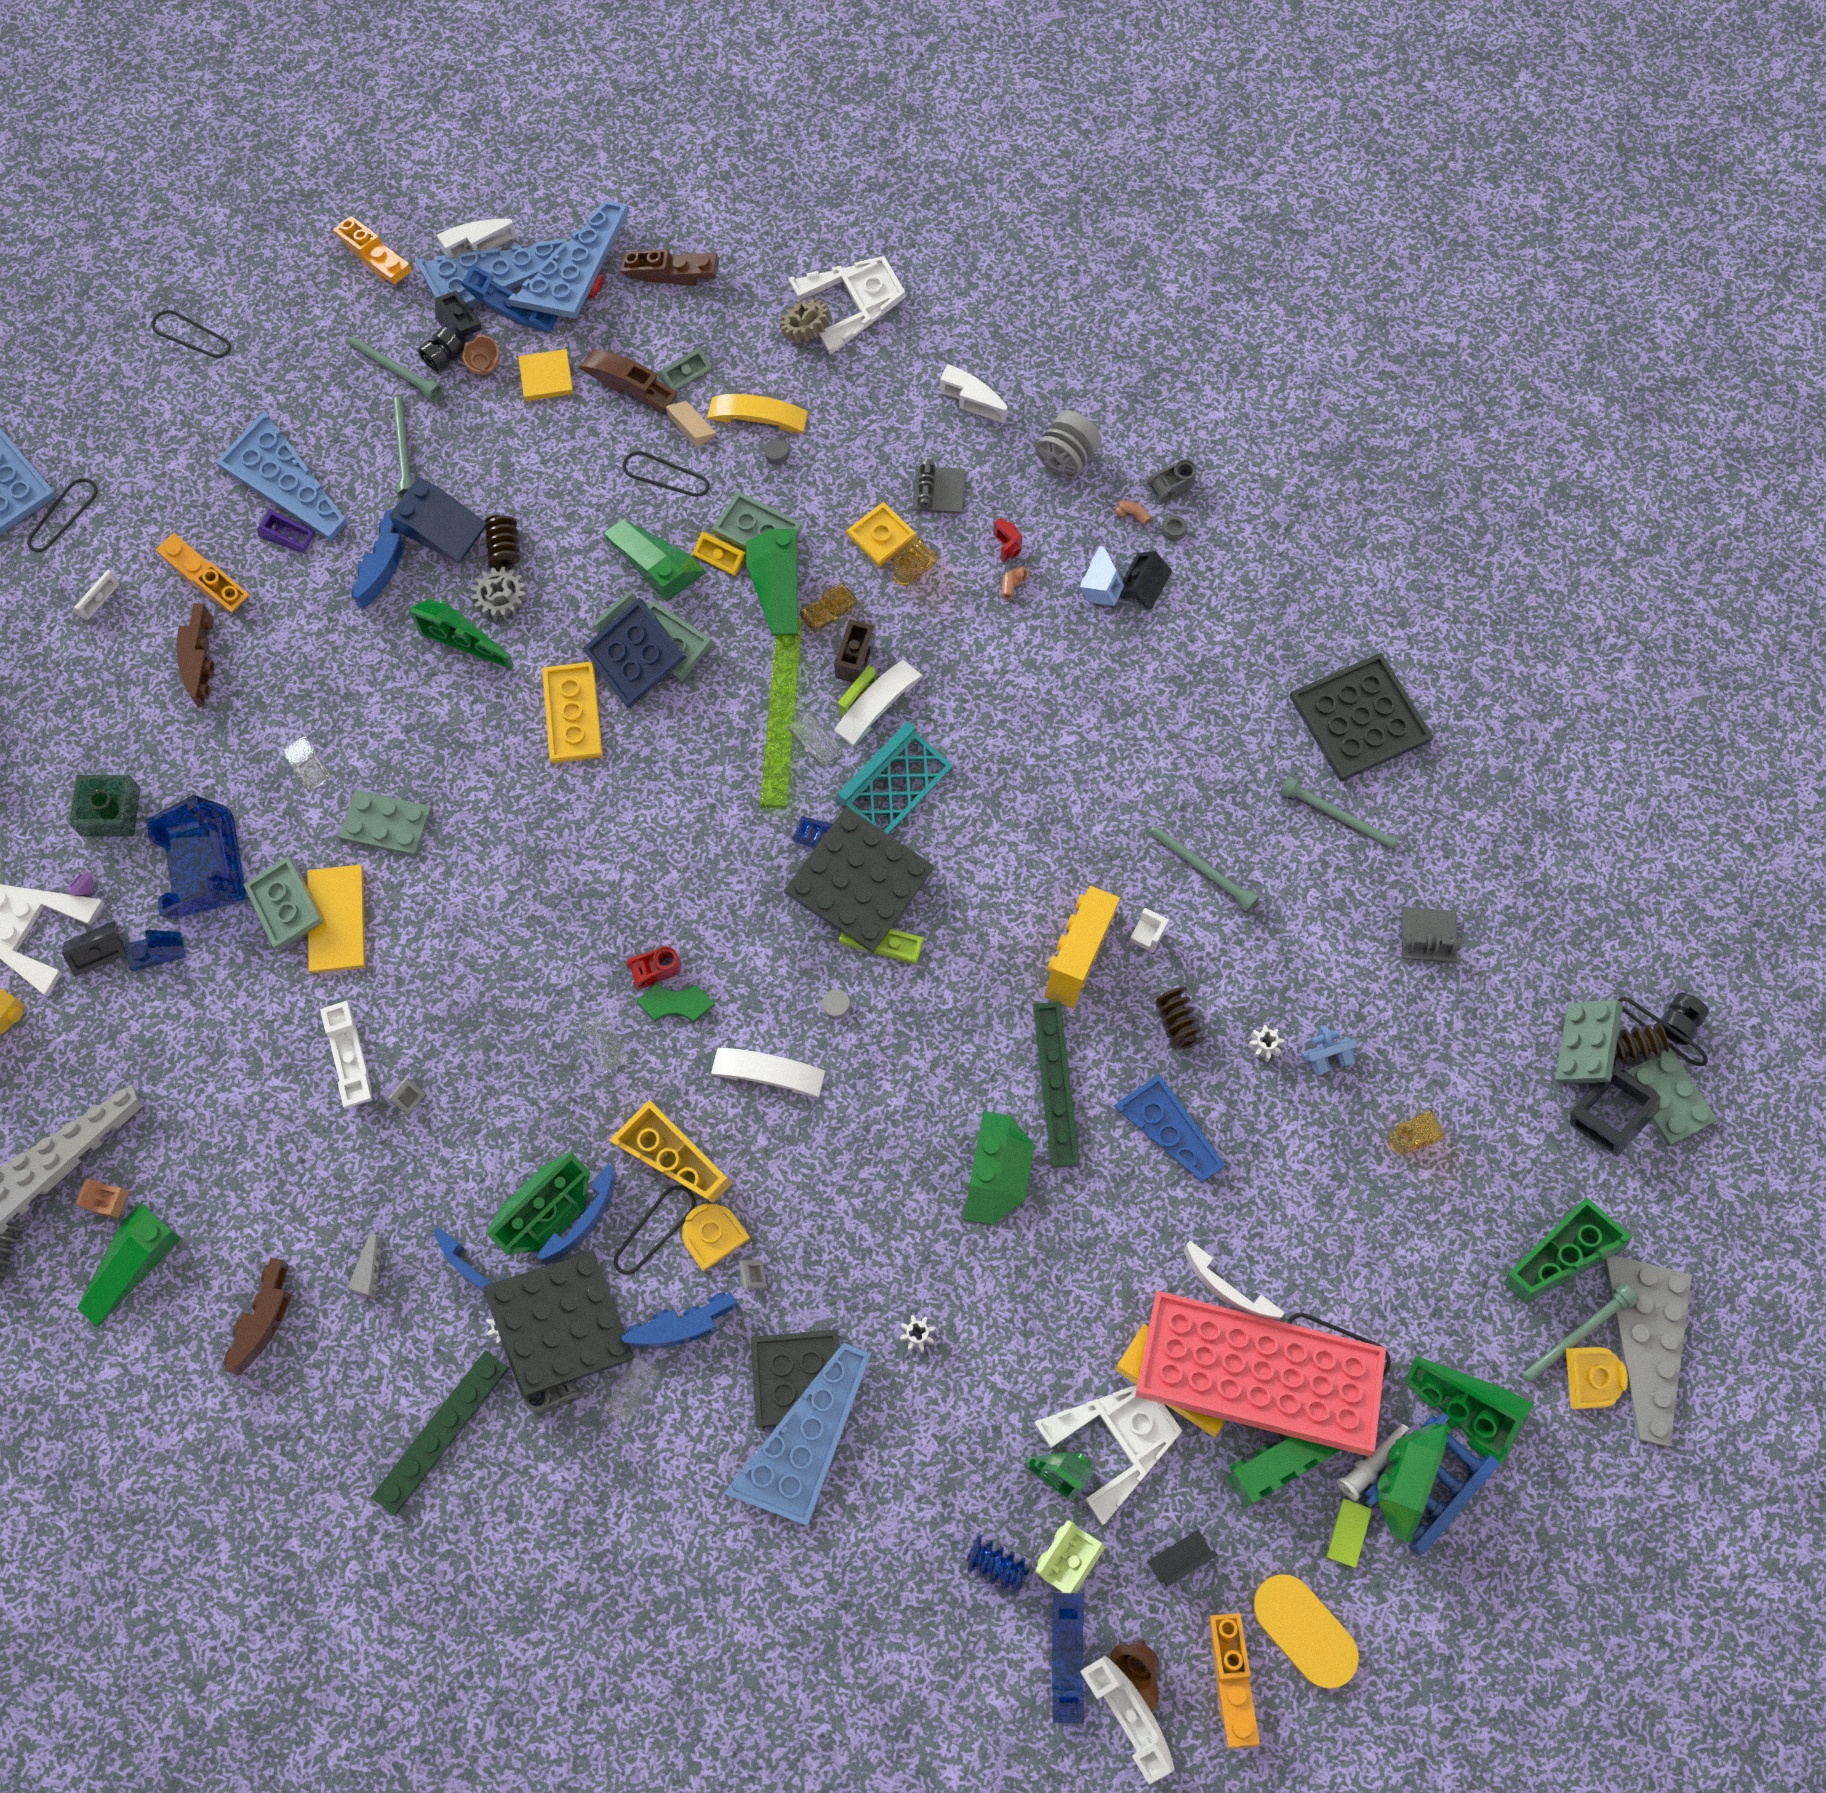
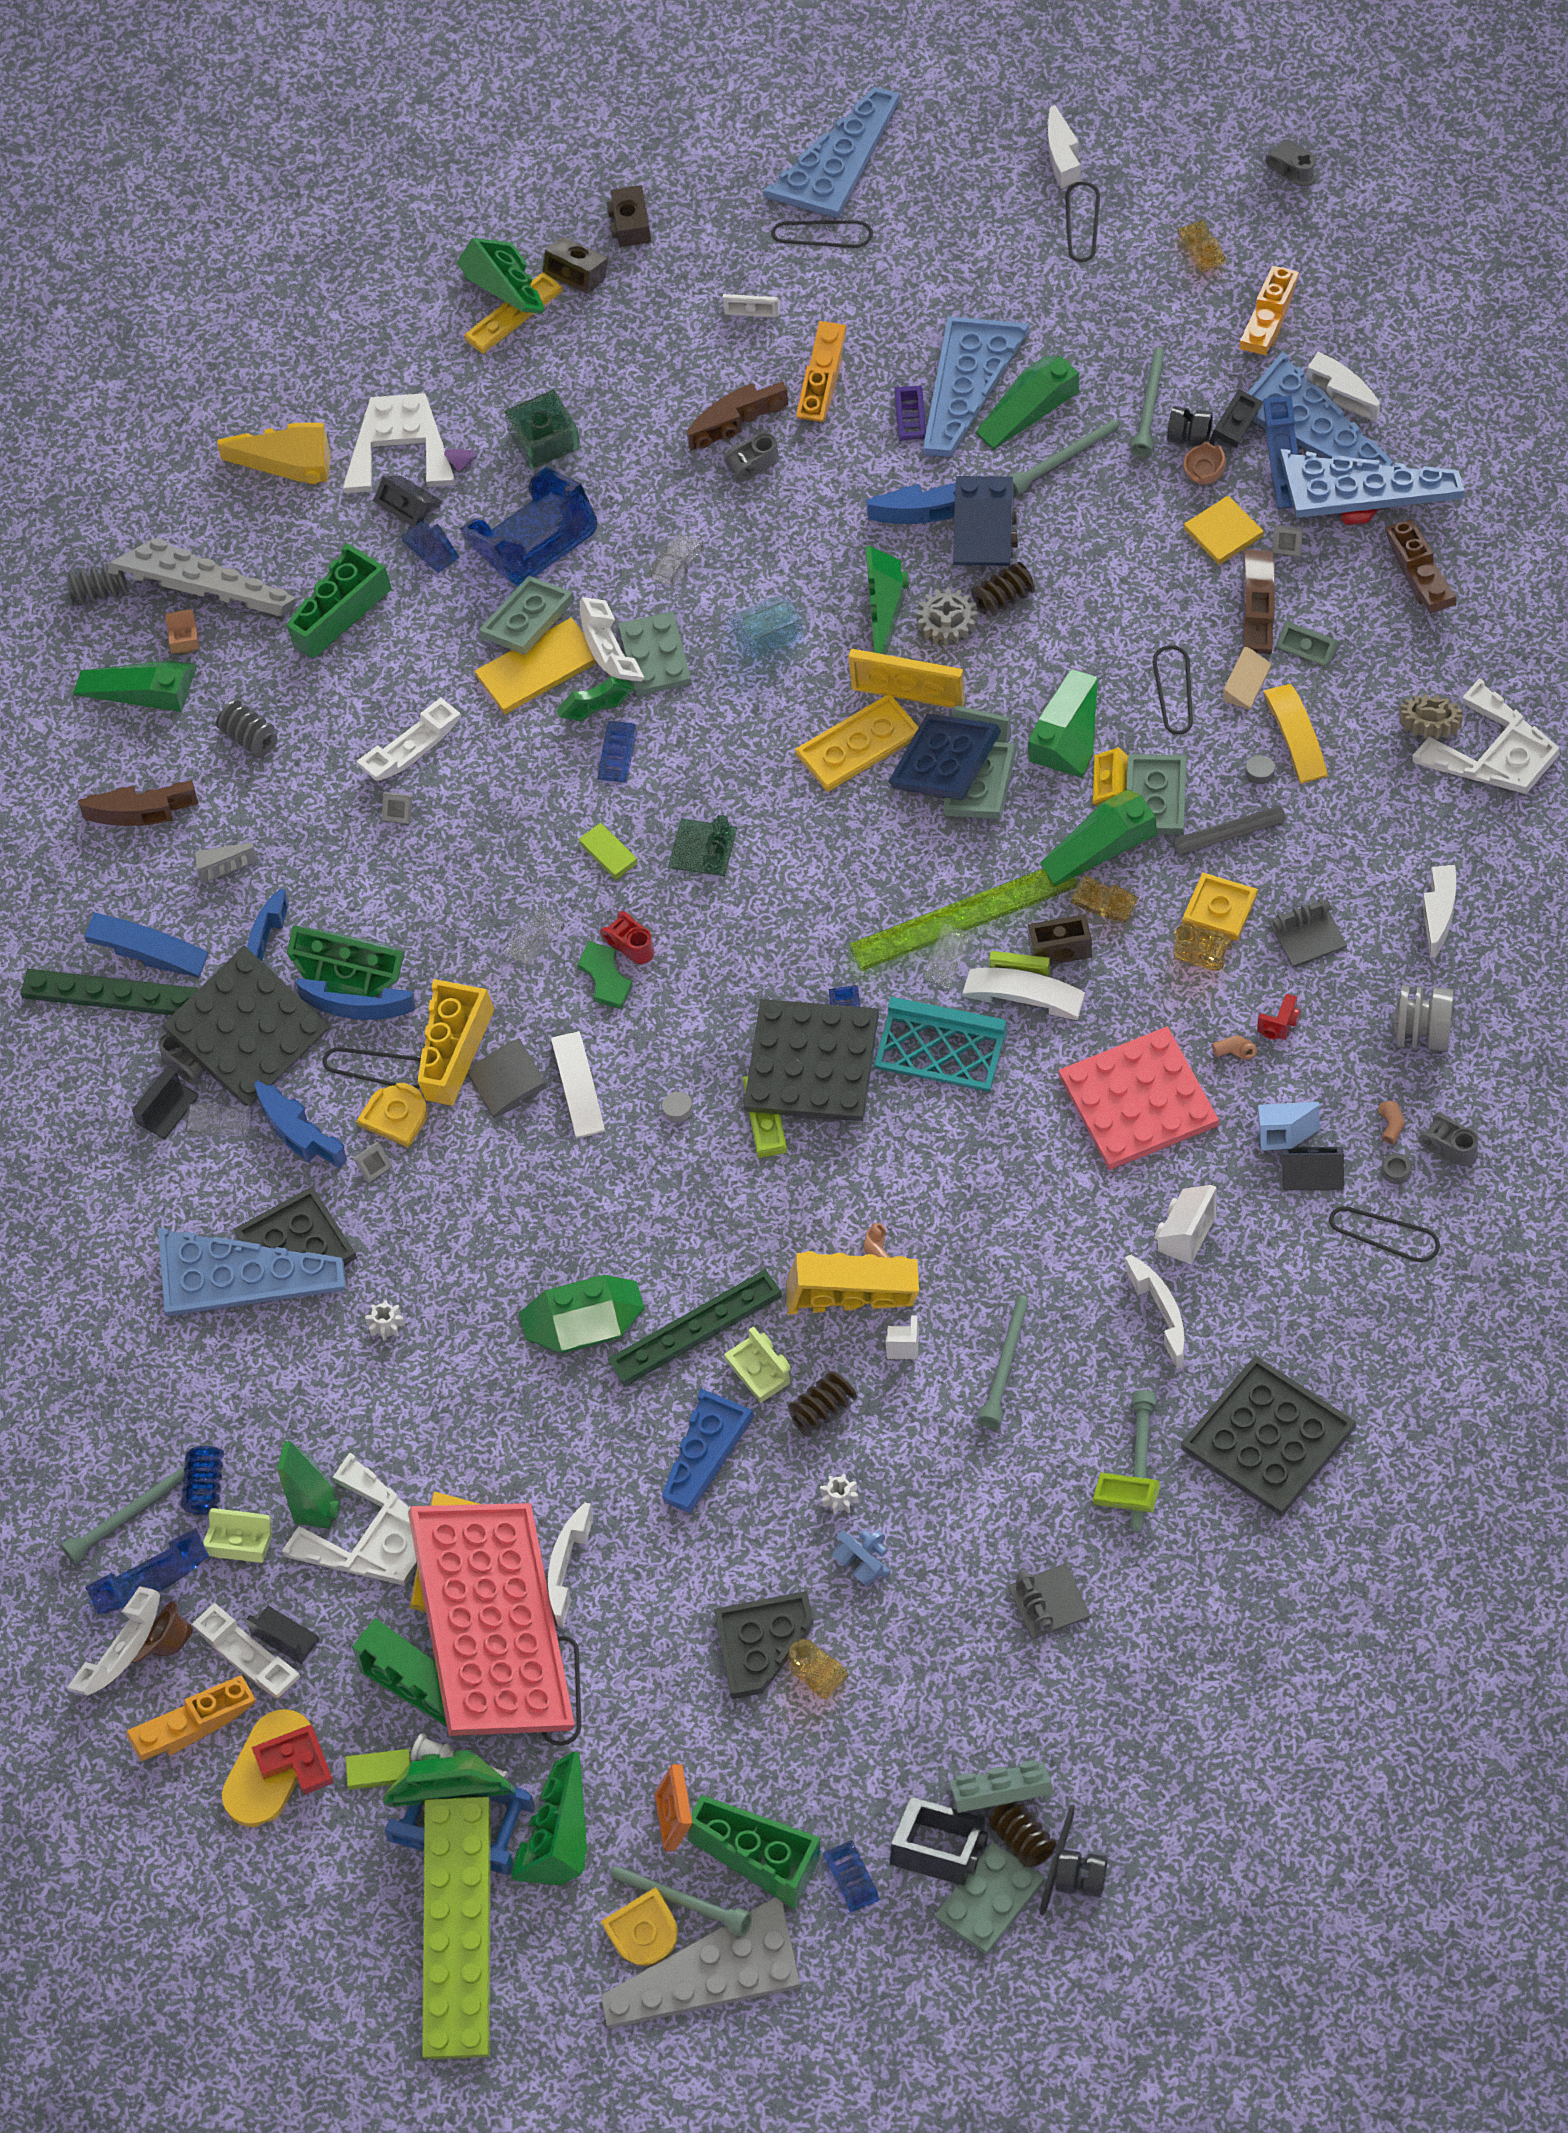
camera: 70 degrees right, 10 degrees down
none -> sand green piece [60,1467,190,1565]
none -> blue slope [84,912,209,978]
none -> black panel [132,1066,199,1139]
none -> white slope [192,1603,300,1698]
none -> dark grey piece [216,699,277,758]
none -> red plate [251,1724,334,1795]
none -> green wedge [286,542,392,659]
none -> lime plate [422,1797,491,2059]
none -> dark grey slope [468,1038,546,1118]
none -> green tile [556,676,634,721]
none -> lime tile [578,823,638,880]
none -> white slope [580,597,644,682]
none -> clear blue slope [598,721,637,783]
none -> orange tile [654,1764,692,1851]
none -> clear green hinge [668,815,738,876]
none -> pearl dark grey plate [714,1591,813,1699]
none -> dark grey piece [724,432,779,482]
none -> yellowish green bracket [724,1327,791,1403]
none -> clear light blue slope [728,595,803,660]
none -> clear blue slope [823,1840,880,1913]
none -> yellow tile [848,649,965,708]
none -> nougat arm [863,1223,891,1258]
none -> green wedge [976,356,1080,450]
none -> white slope [1048,105,1081,189]
none -> coral plate [1059,1026,1219,1170]
none -> lime tile [1092,1472,1161,1513]
none -> white slope [1125,1255,1184,1369]
none -> white slope [1155,1185,1217,1264]
none -> dark grey axle [1173,806,1285,854]
none -> clear yellow slope [1177,220,1227,272]
none -> dark grey piece [1265,139,1317,187]
none -> light grey slope [1272,525,1303,557]
none -> black piece [1329,1206,1440,1262]

